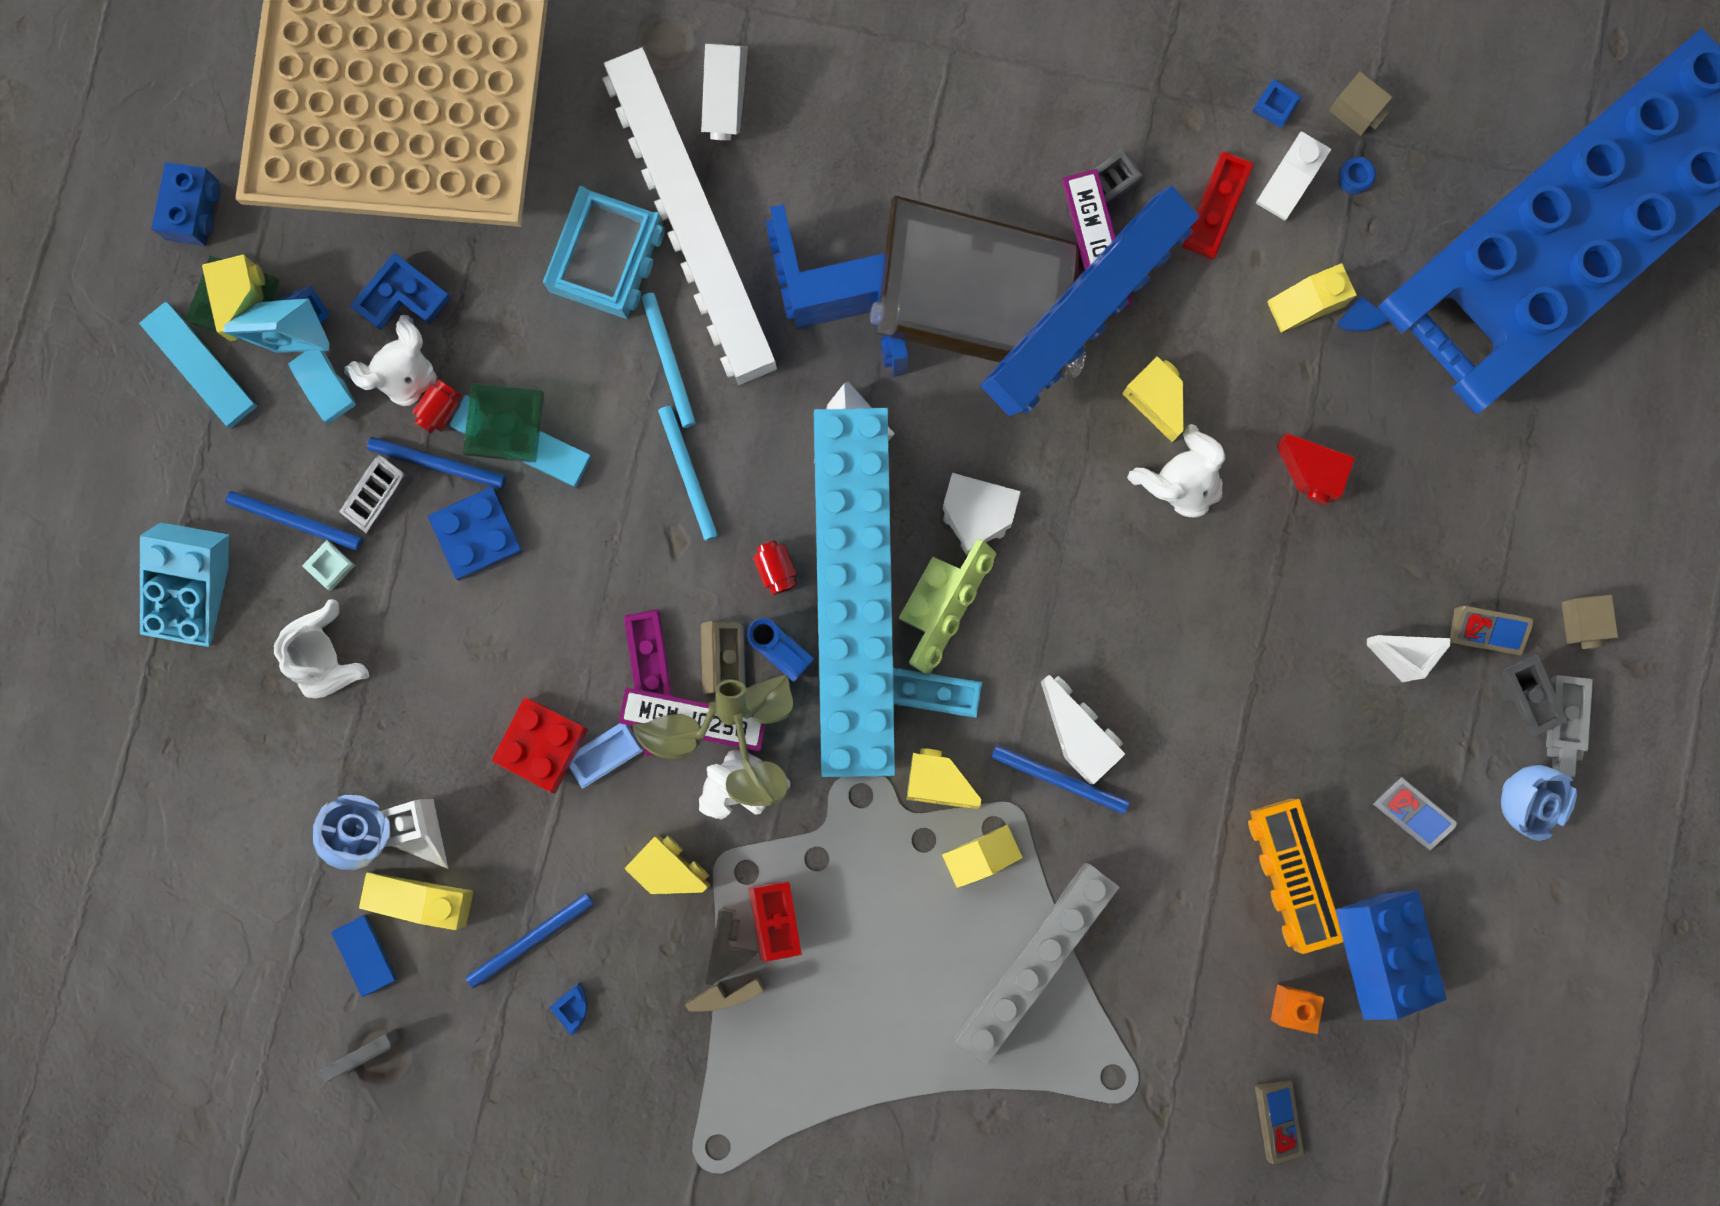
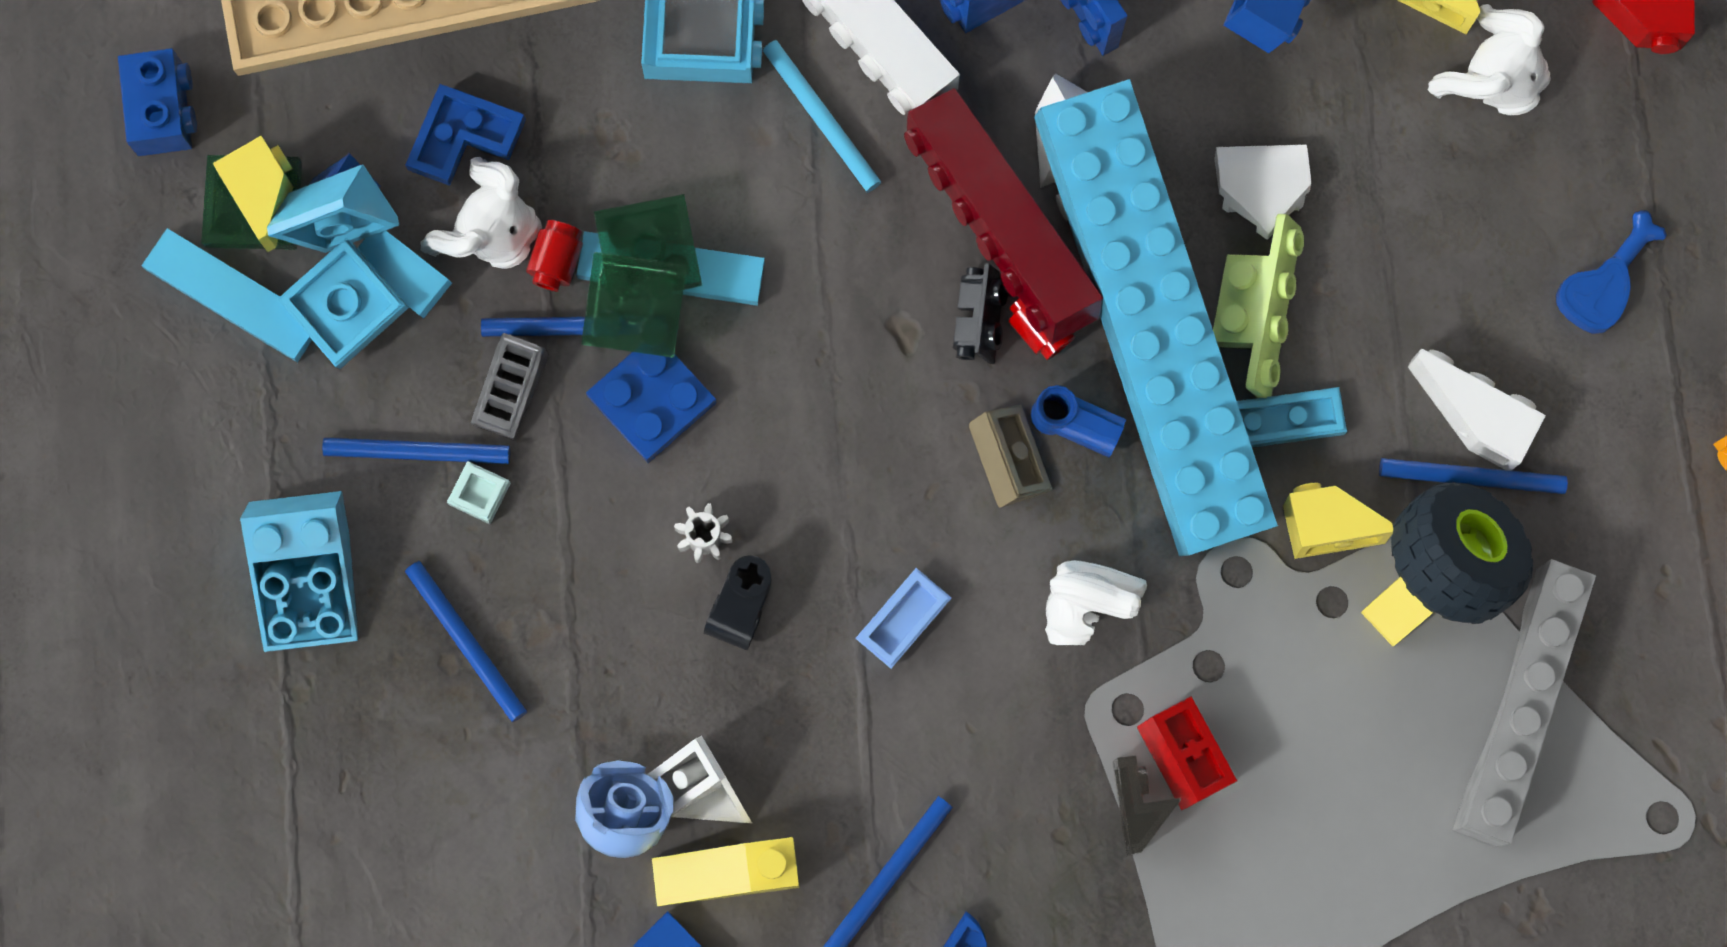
camera: 25 degrees left, 5 degrees down
white hair [274,599,369,698] -> none
red plate [491,697,588,794] -> none
tile [618,687,766,752] -> none
magenta tile [623,610,673,757] -> none
light yellow slope [625,835,711,894] -> none
olive plant [633,675,793,806] -> none
medium azure bar [658,406,718,541] -> none
dark tan slope [685,975,766,1012] -> none
none -> medium azure tile [278,238,409,369]
none -> blue bar [405,561,527,723]
none -> clear green plate [581,251,687,358]
none -> white gear [674,503,732,563]
none -> black piece [703,555,772,650]
none -> dark red brick [904,88,1103,344]
none -> black hinge [953,263,1008,364]
none -> black wheel [1391,482,1533,624]
none -> blue piece [1556,210,1667,334]

